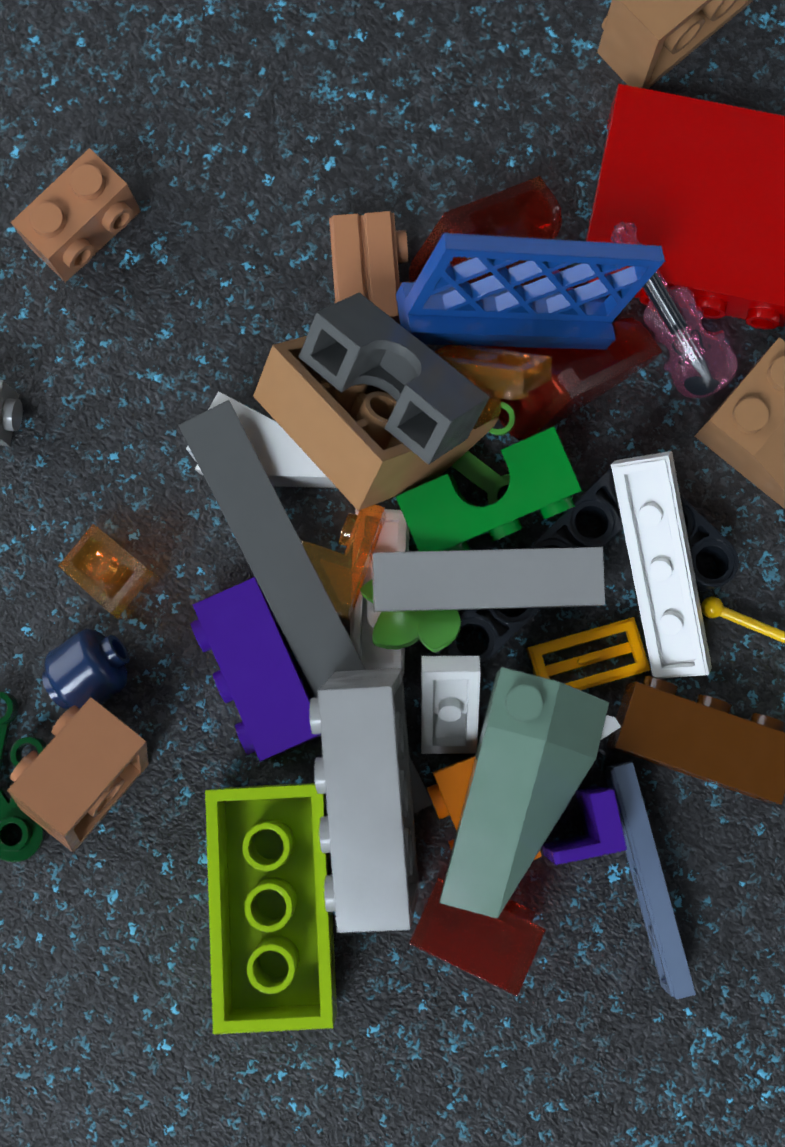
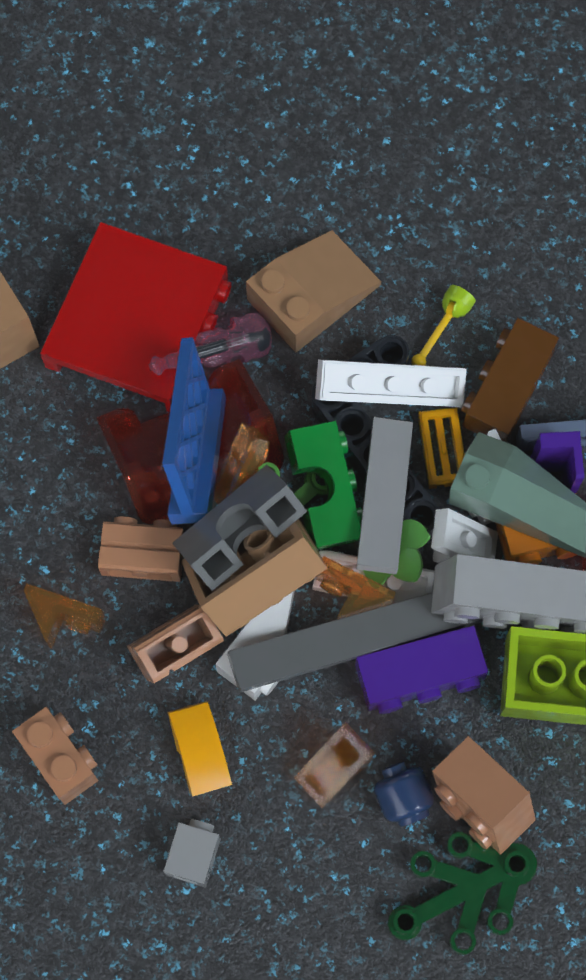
camera: 85 degrees left, 10 degrees down
none -> clear orange slope [24,583,106,649]
none -> nougat brick [127,605,224,683]
none -> light orange slope [168,701,232,796]

